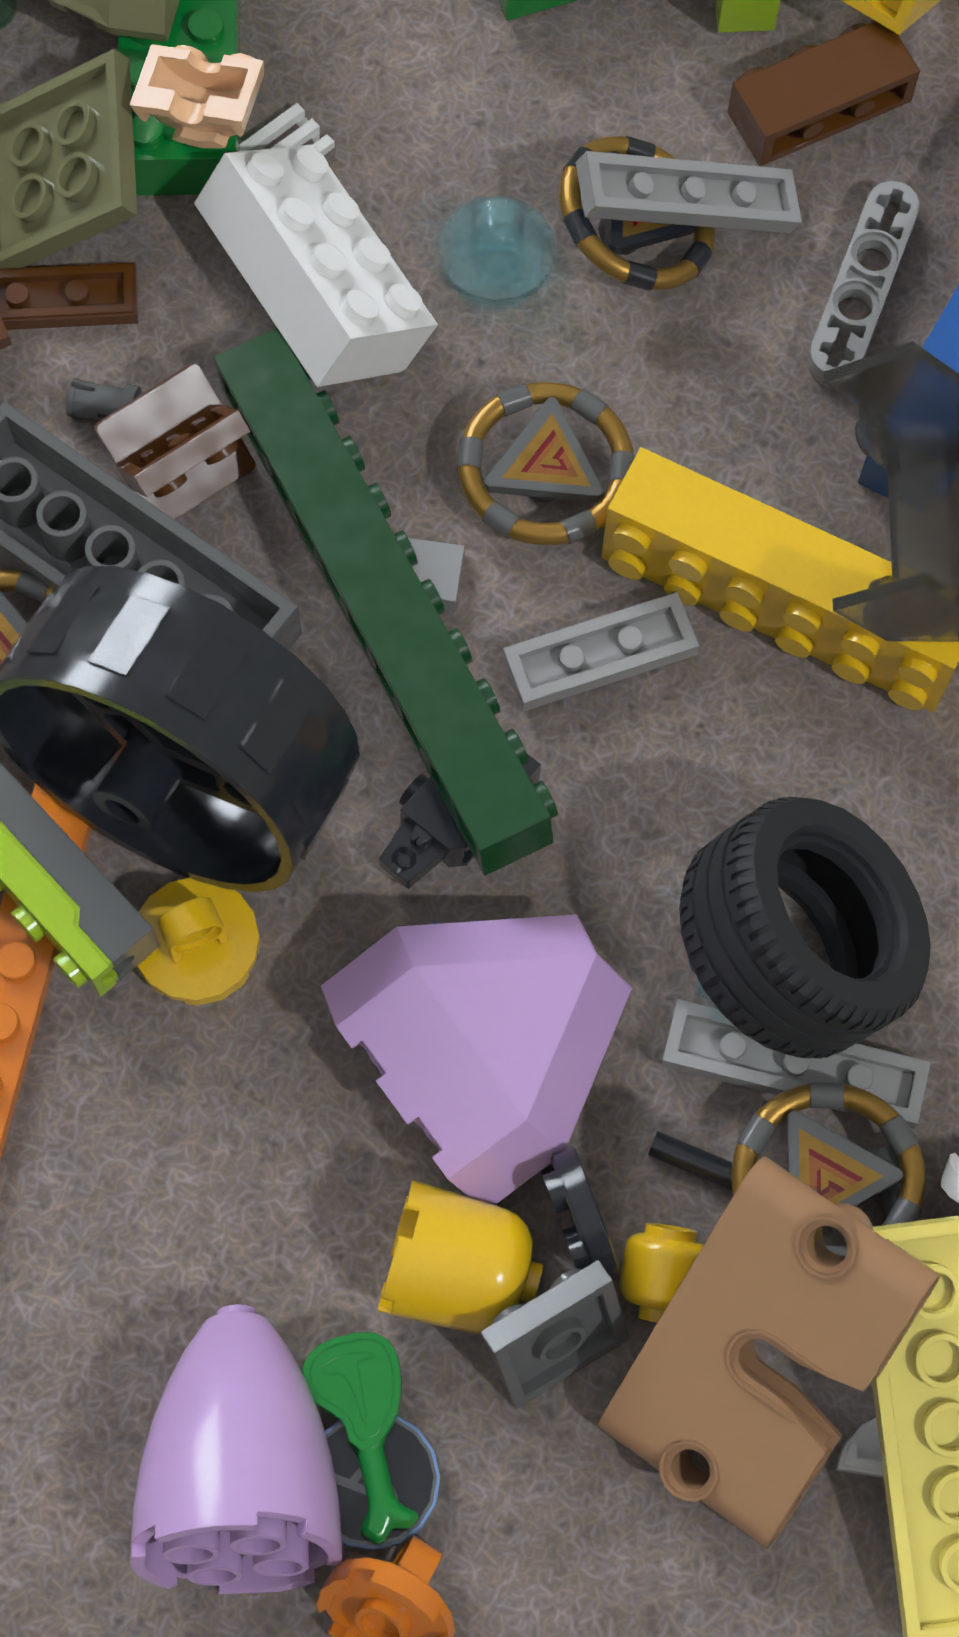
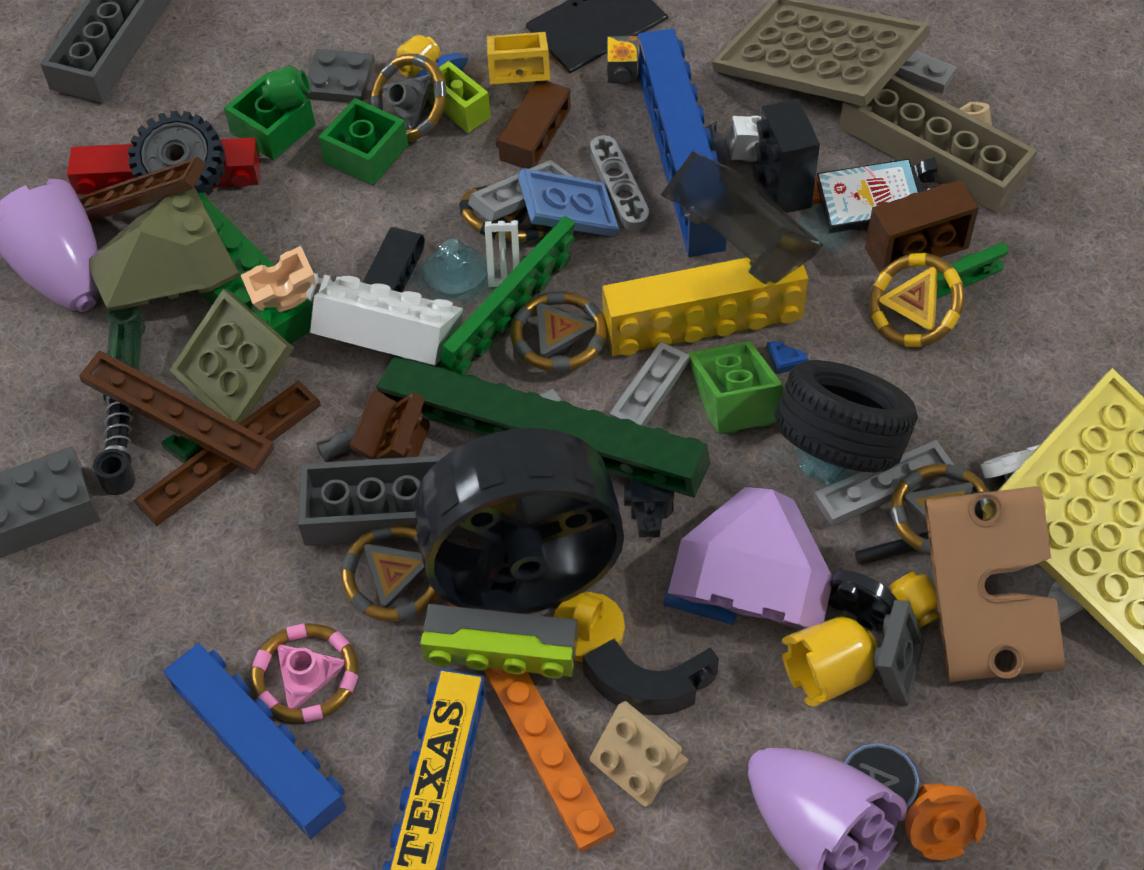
camera: 35 degrees left, 15 degrees down
green piece [302,1332,419,1544] -> none
none -> black beam [363,227,425,293]
none -> green plate [440,215,575,375]
none -> white tile [485,220,520,287]
none -> medium blue tile [518,168,619,237]
none -> black arch [583,638,719,715]
none -> tan bracket [590,701,689,807]
none -> bright green slope [687,341,783,434]
none -> blue tile [766,341,809,374]

